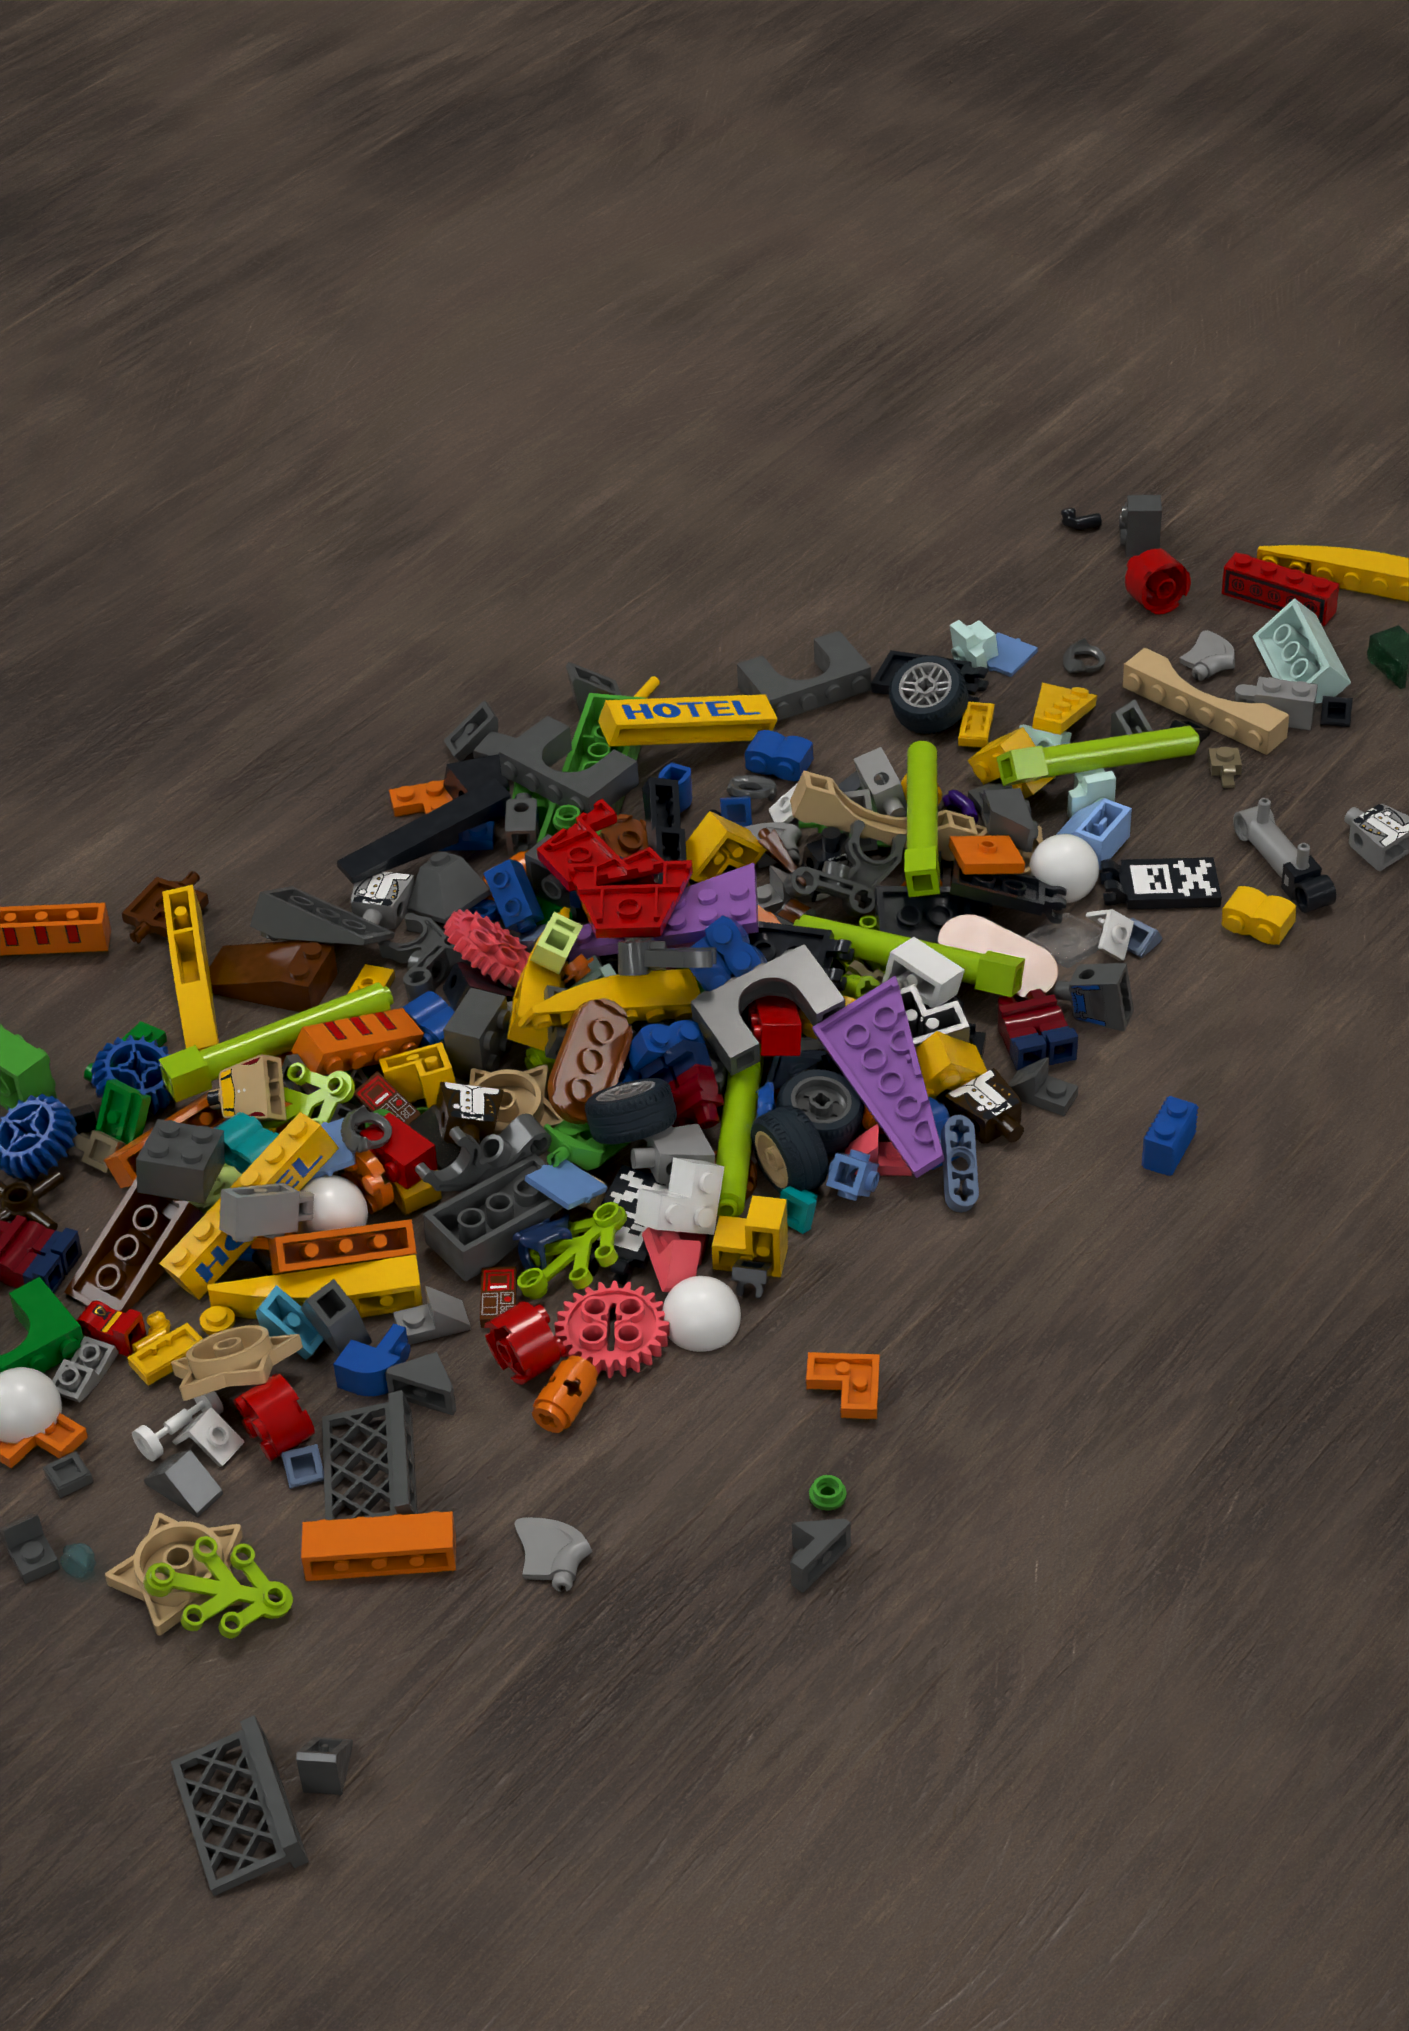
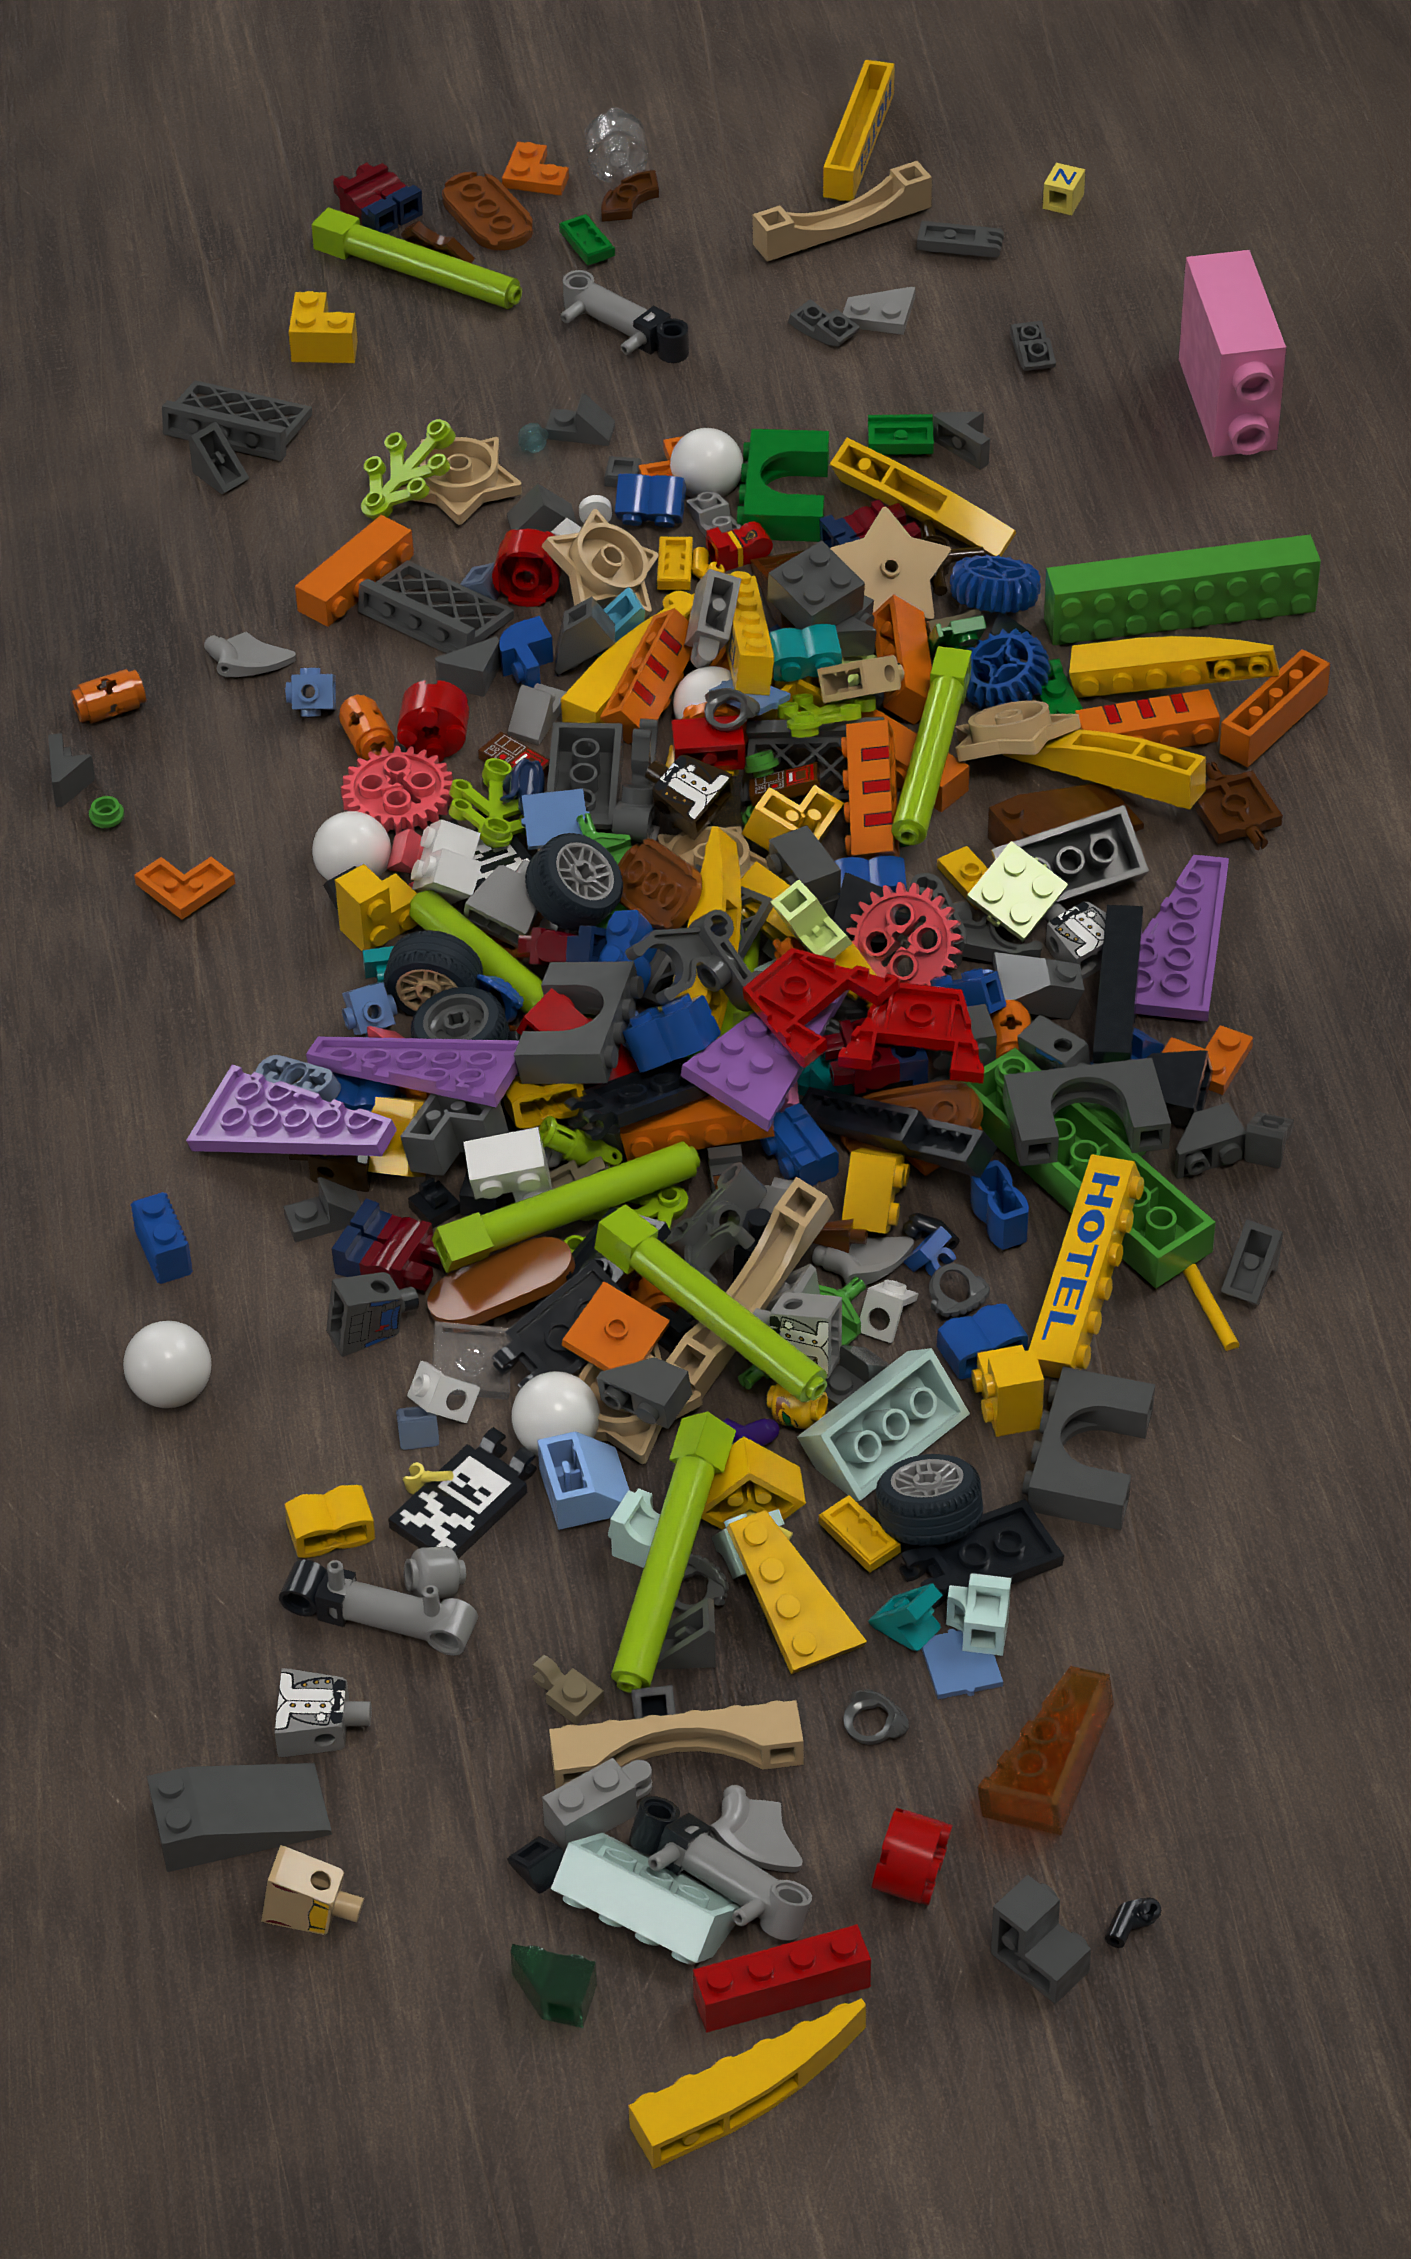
camera: 130 degrees right, 5 degrees up
none -> orange piece [70,669,147,724]
none -> white piece [123,1321,212,1408]
none -> medium lavender wing [186,1064,397,1156]
none -> medium blue brick [285,668,336,717]
none -> yellow brick [289,291,358,363]
none -> light yellow hand [403,1462,454,1494]
none -> light grey head [404,1547,466,1599]
none -> blue brick [615,474,686,528]
none -> light grey piece [629,1796,812,1940]
none -> light aqua slope [797,1348,970,1501]
none -> tan plate [830,507,951,622]
none -> teal slope [868,1583,943,1651]
none -> tan plate [955,701,1081,762]
none -> yellowish green plate [966,841,1068,942]
none -> yellow brick [971,1345,1044,1437]
none -> clear orange wedge [977,1666,1114,1835]
none -> yellow slope [1069,636,1279,698]
none -> orange brick [1075,689,1220,748]
none -> medium lavender wing [1136,855,1229,1021]

